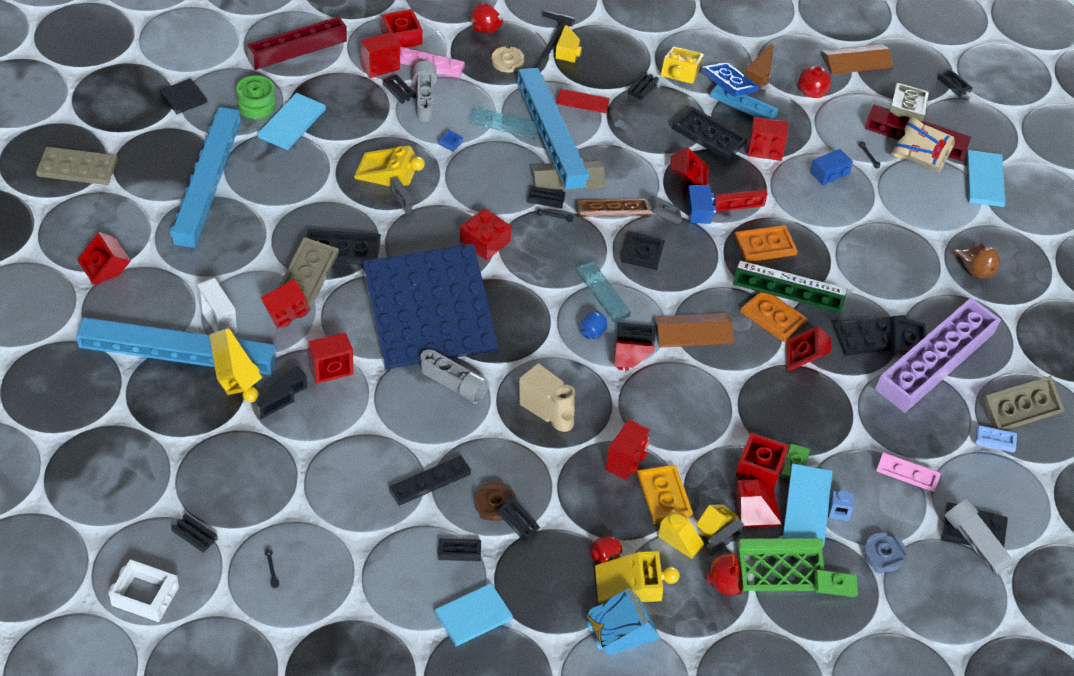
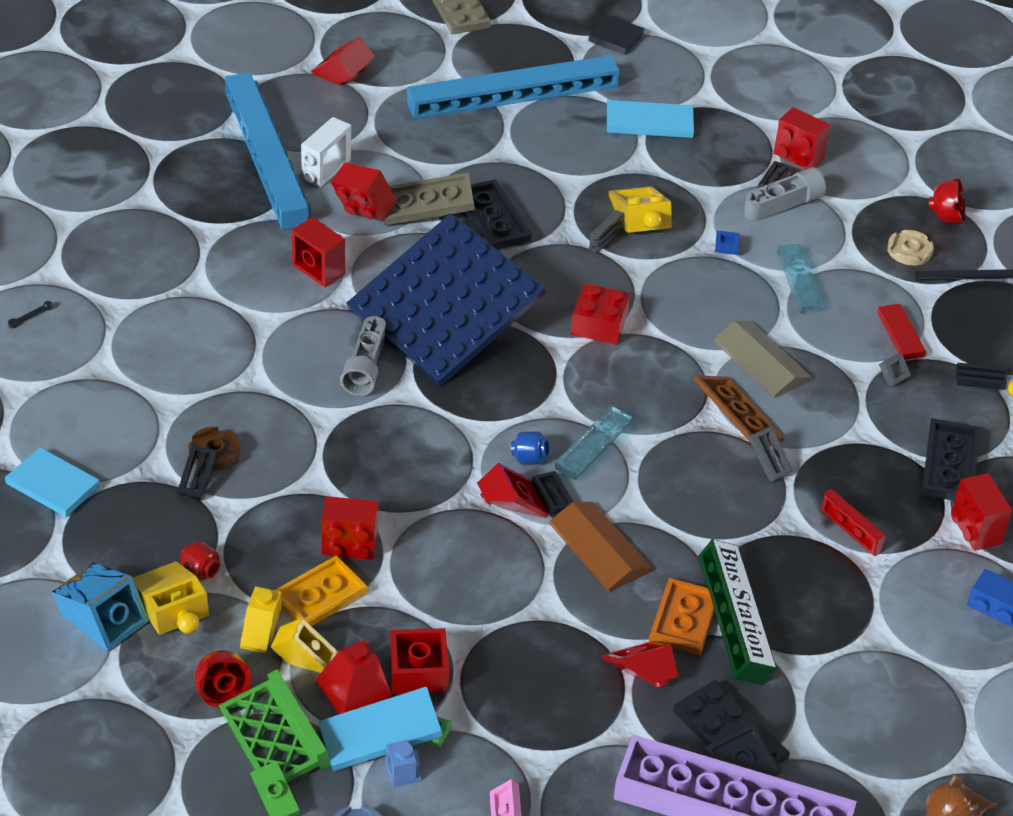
camera: 65 degrees right, 5 degrees down
black tile [171,513,218,553] -> none
yellow slope [209,328,262,403] -> none
bright green wheel [236,75,276,119] -> none
dark red brick [247,16,347,70] -> none
black slope [257,366,307,420] -> none
red brick [381,9,423,48] -> none
black plate [389,456,471,506] -> none
bright pink plate [400,47,465,77] -> none
black tile [439,538,481,561] -> none
dark azure brick [517,68,589,189] -> none
tan piece [519,363,575,432] -> none
black tile [527,186,566,209] -> none
black hinge [537,209,574,222] -> none
yellow slope [556,25,582,63] -> none
black tile [621,232,665,270] -> none
red slope [670,147,709,186] -> none
blue brick [687,185,716,224] -> none
dark grey tile [706,518,744,556] -> none
orange tile [734,225,797,262] -> none
bright green plate [781,444,810,480] -> none

